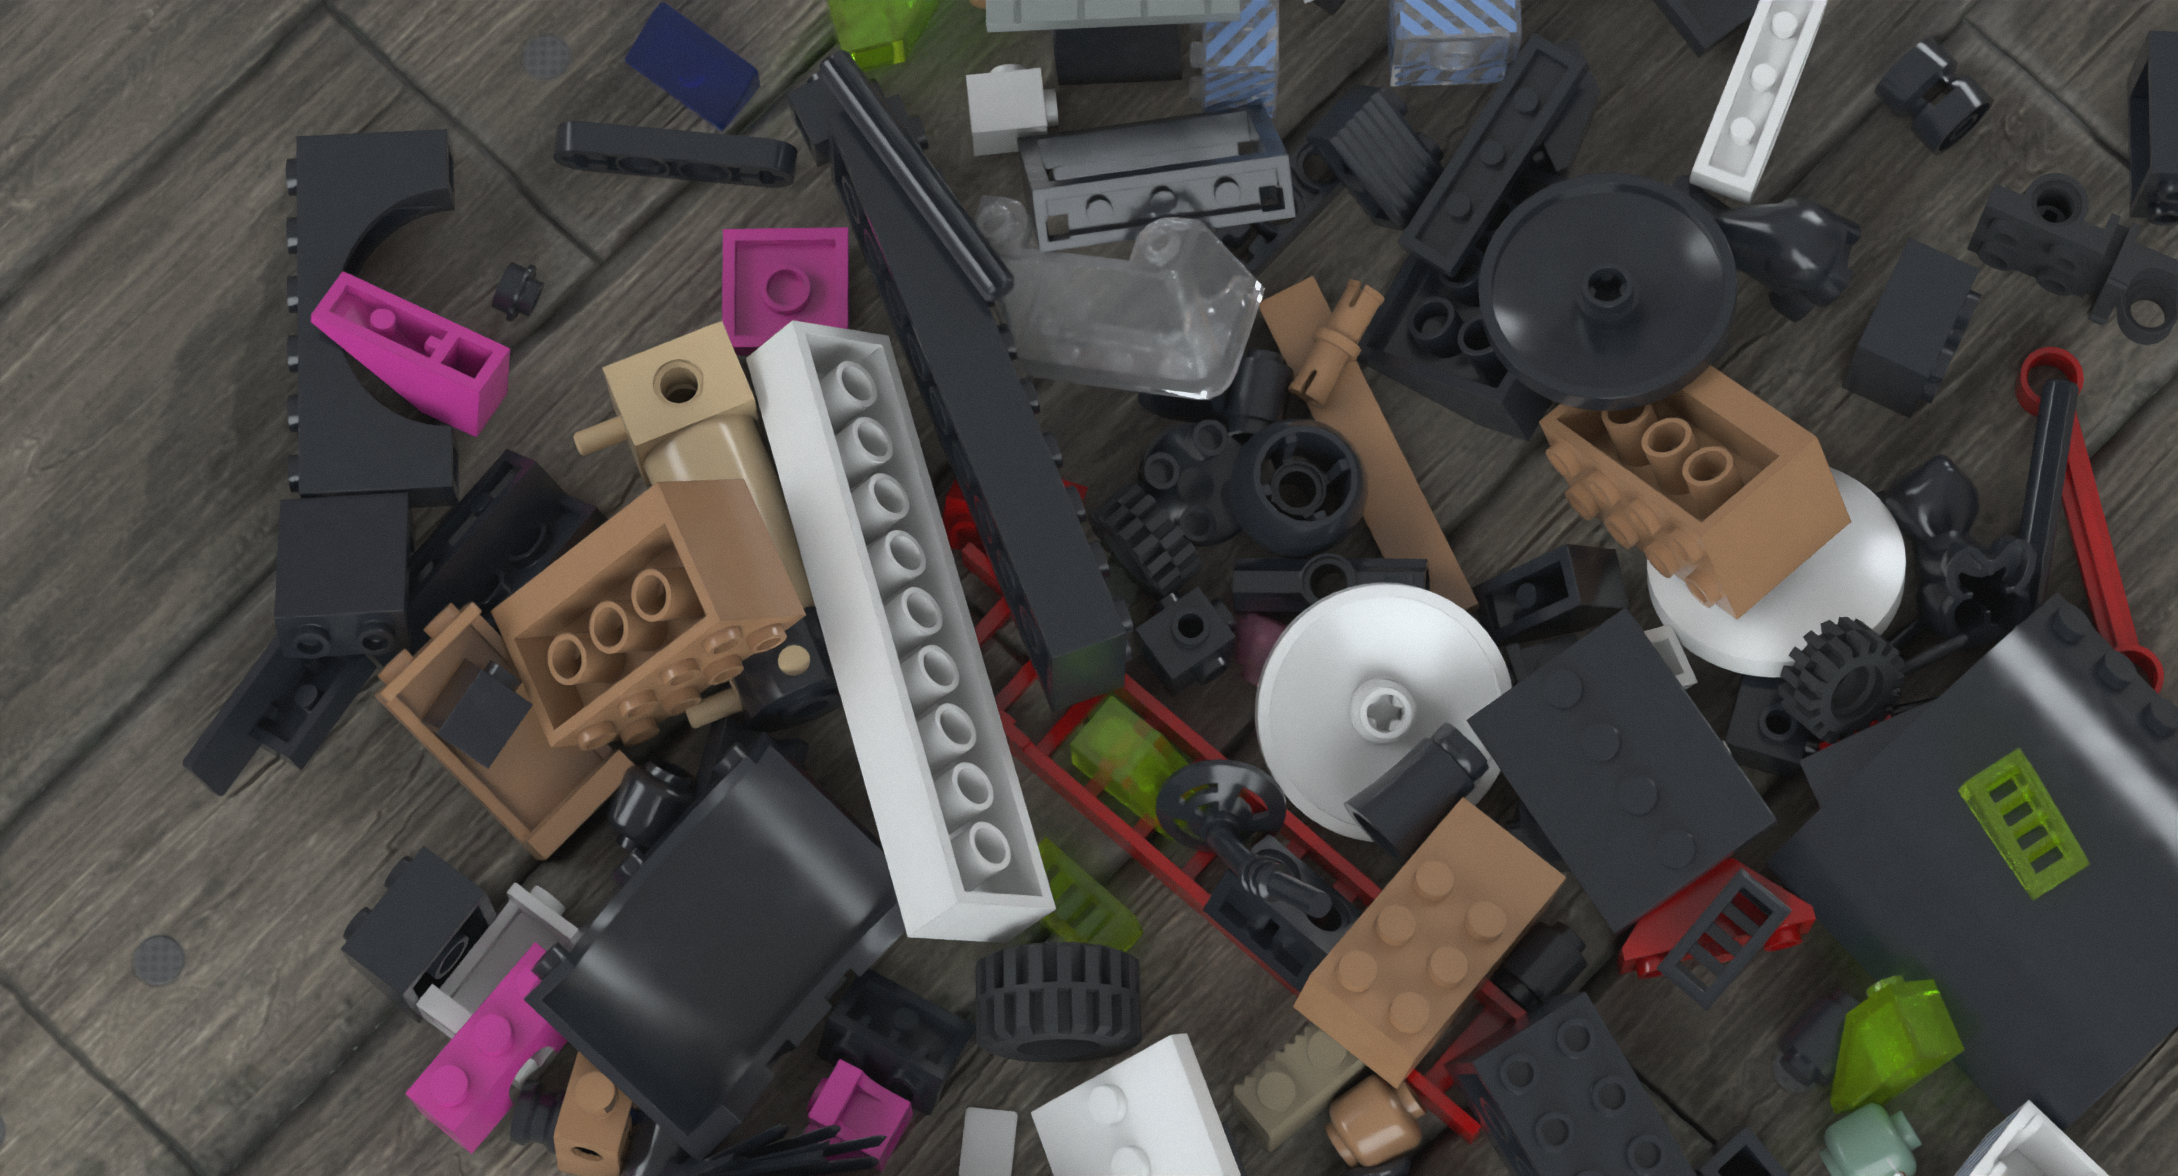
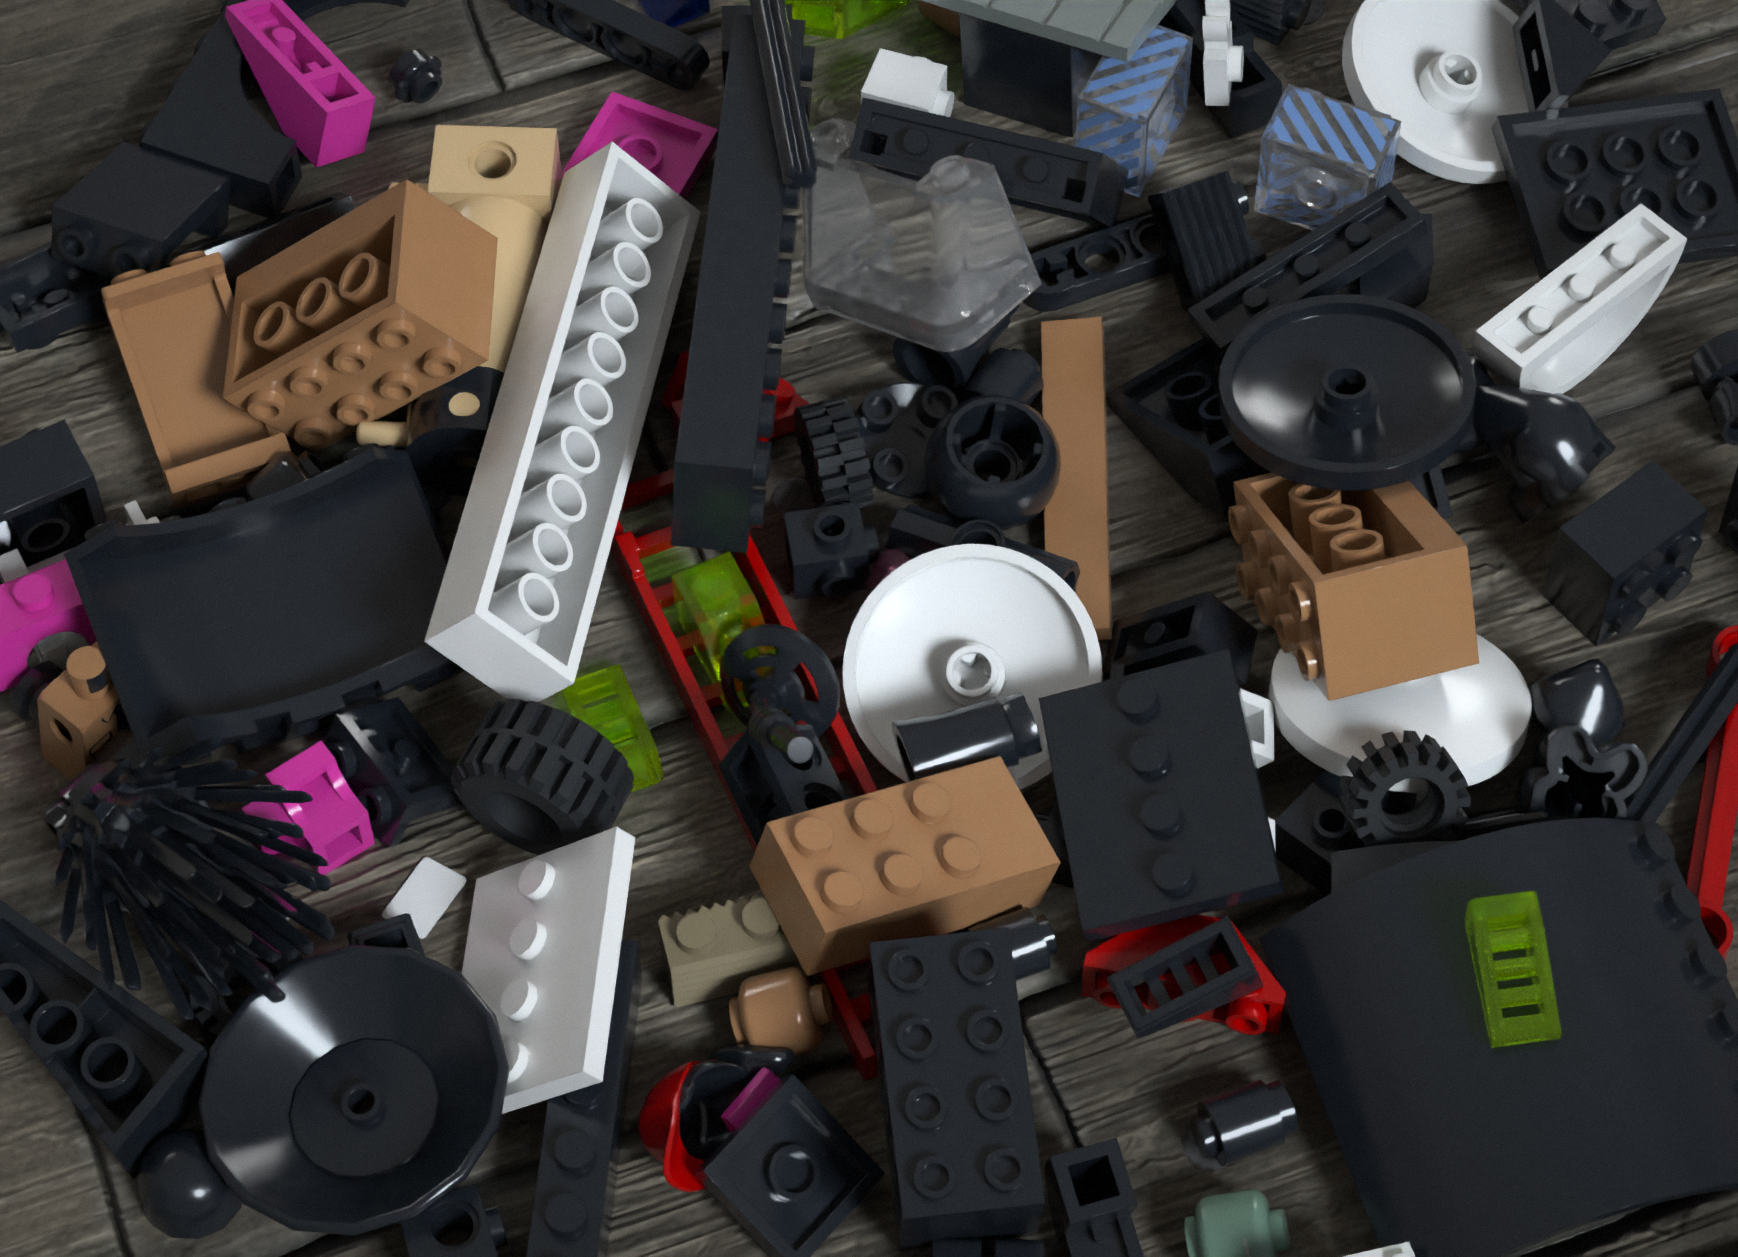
camera: 25 degrees right, 15 degrees down
black brick [421,658,533,769] -> none
medium nougat pin [1288,279,1385,409] -> none
clear neon green slope [1830,976,1965,1114] -> none

